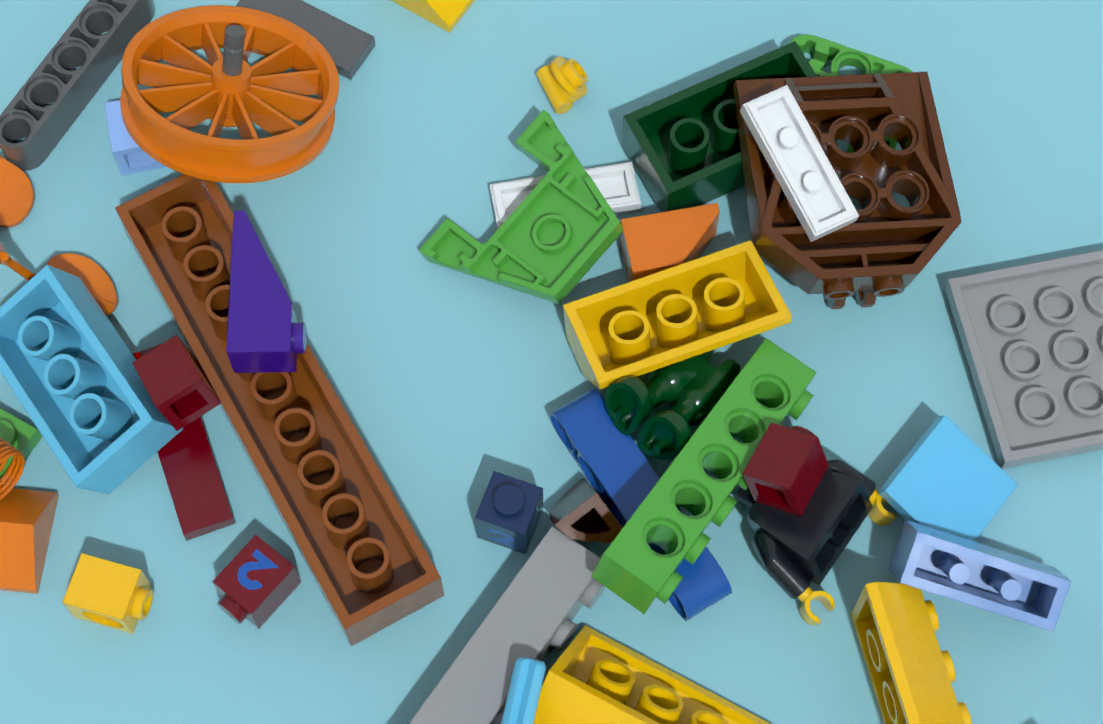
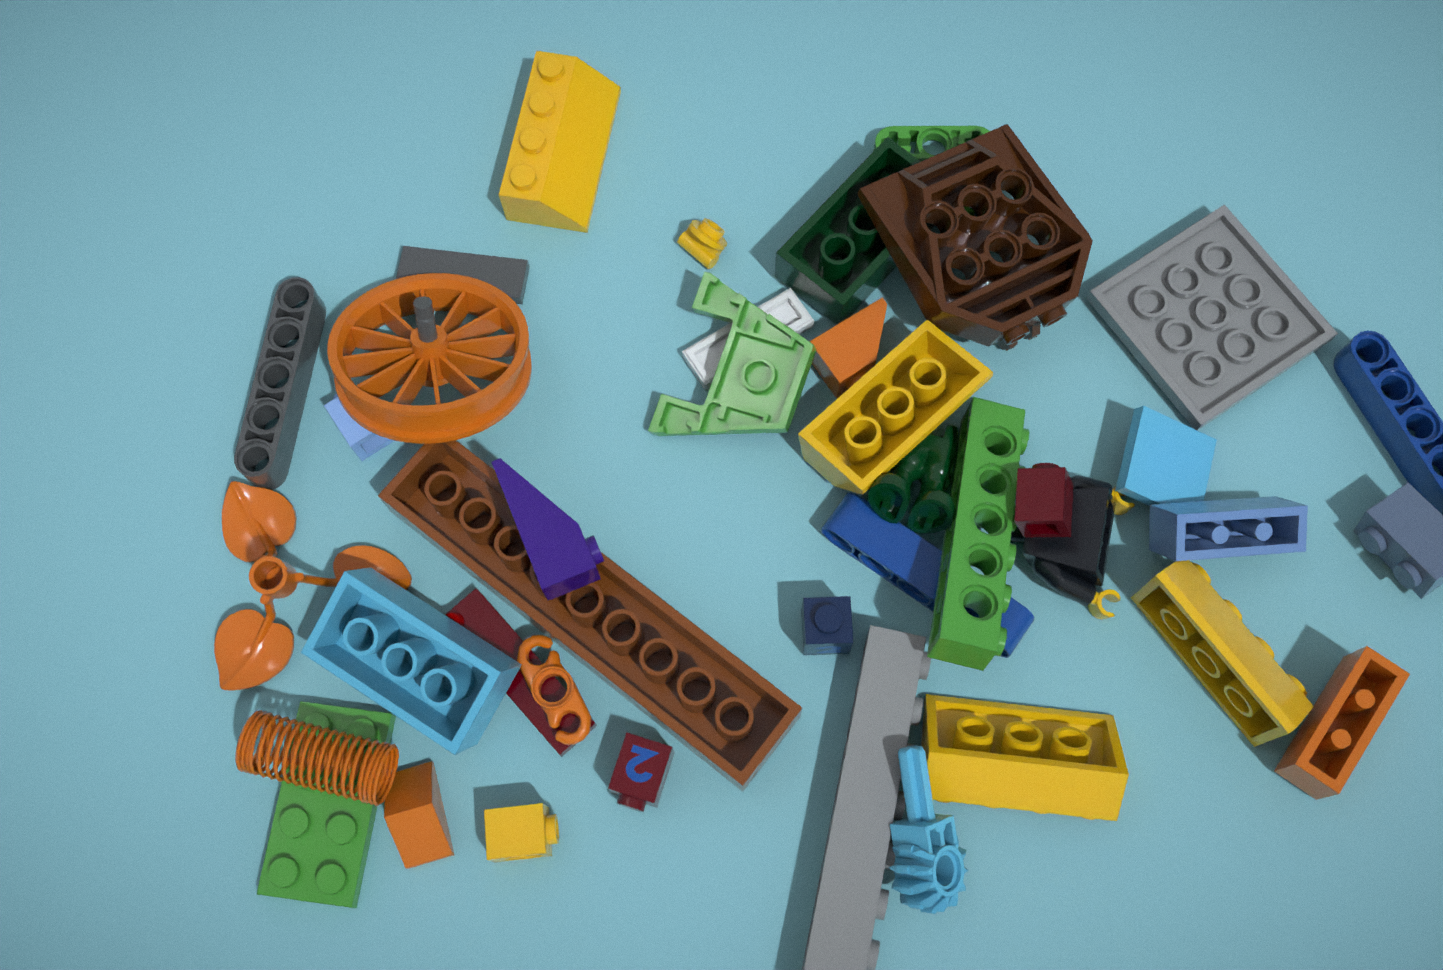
camera: 20 degrees left, 5 degrees up
dark red brick [132,335,221,431] -> none
brick [550,478,623,543] -> none
white tile [740,85,859,242] -> none
none -> orange piece [517,635,591,745]

